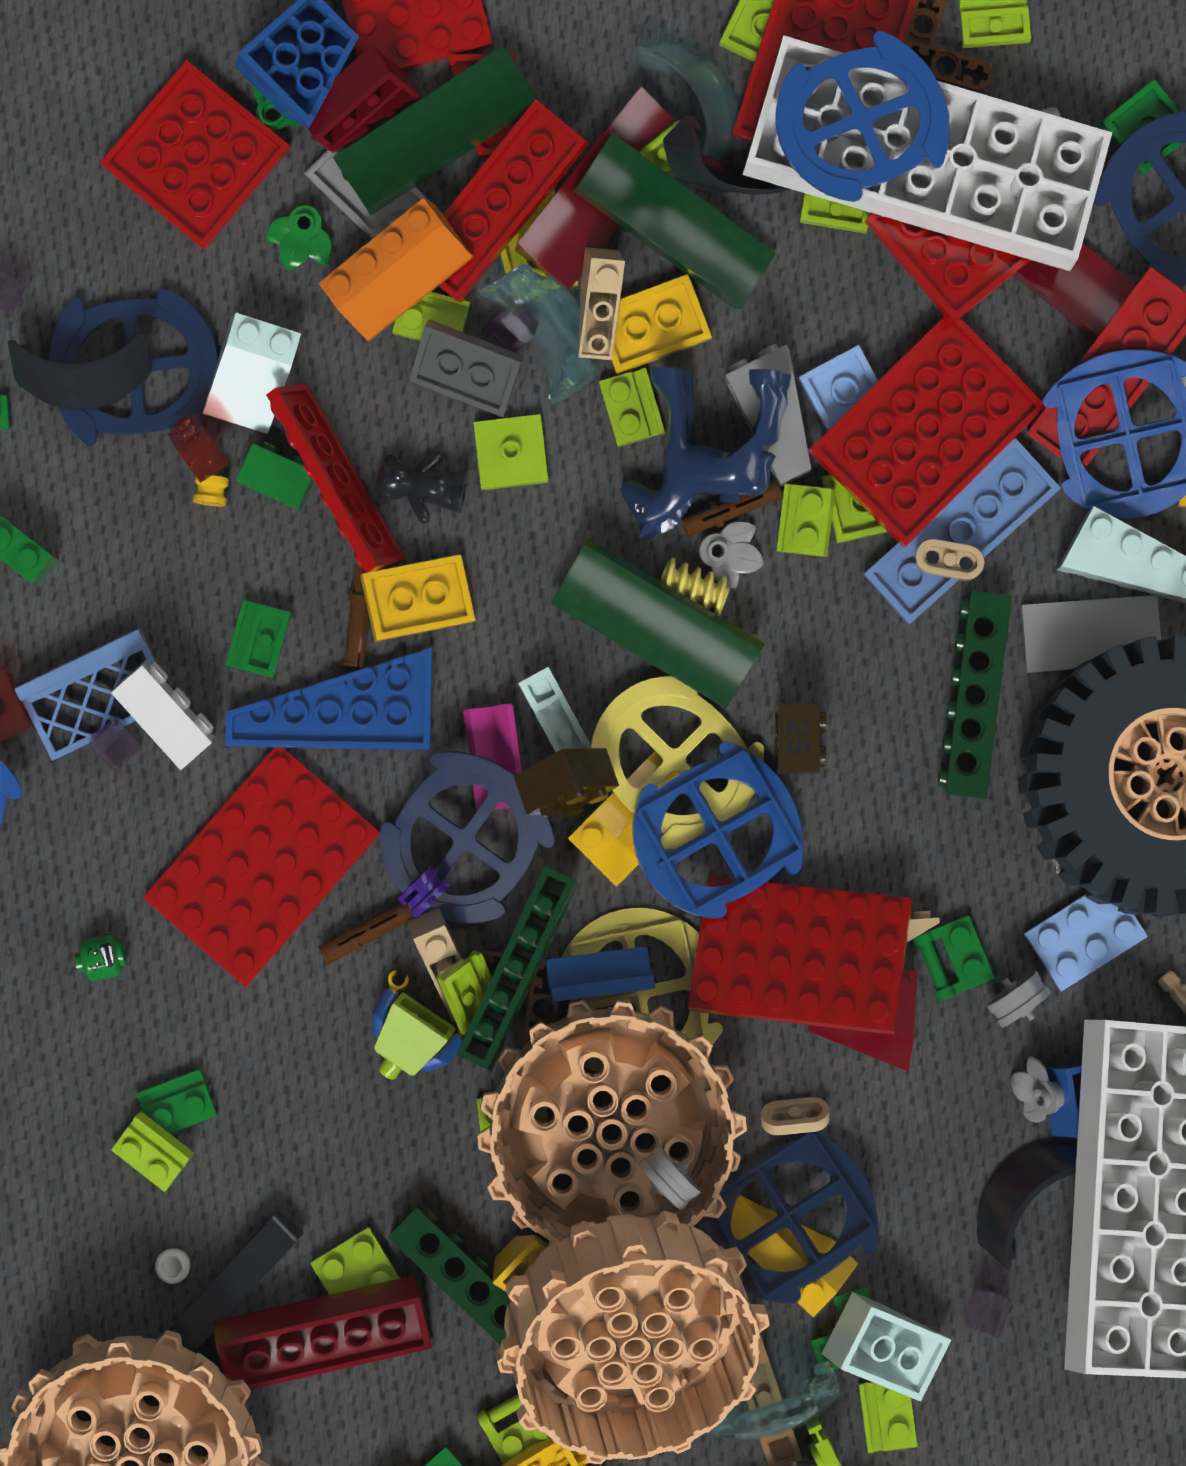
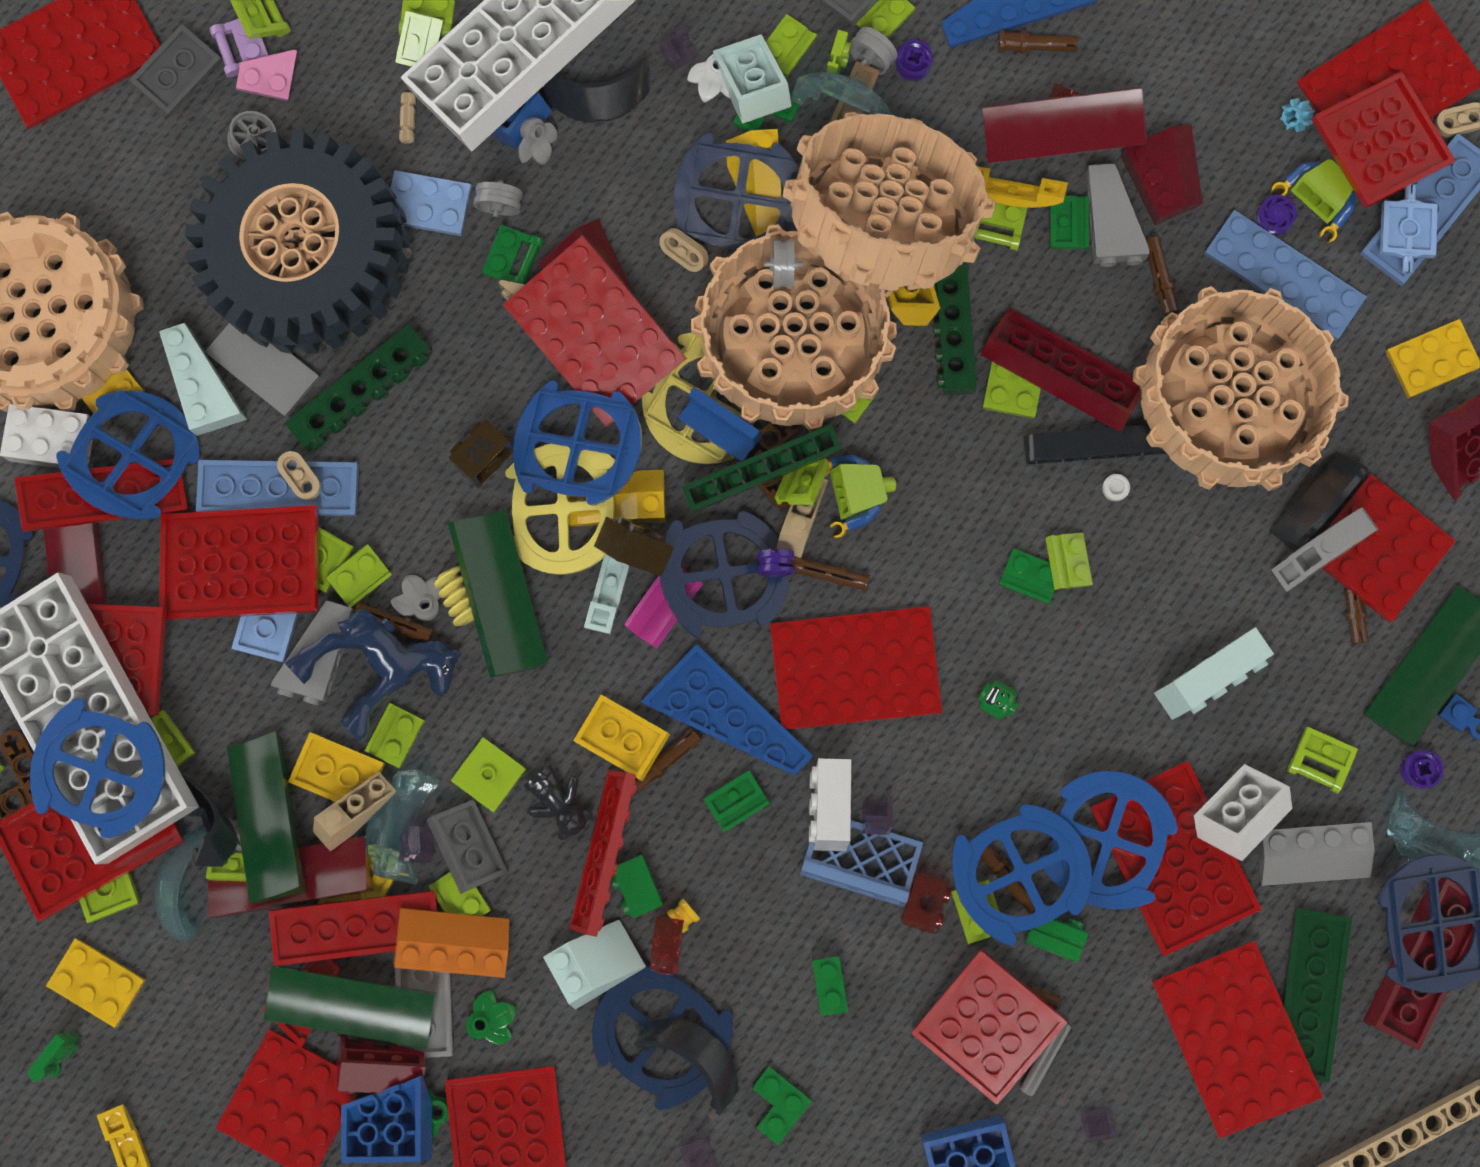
camera: 135 degrees left, 5 degrees down
none -> white plate [687,54,731,103]

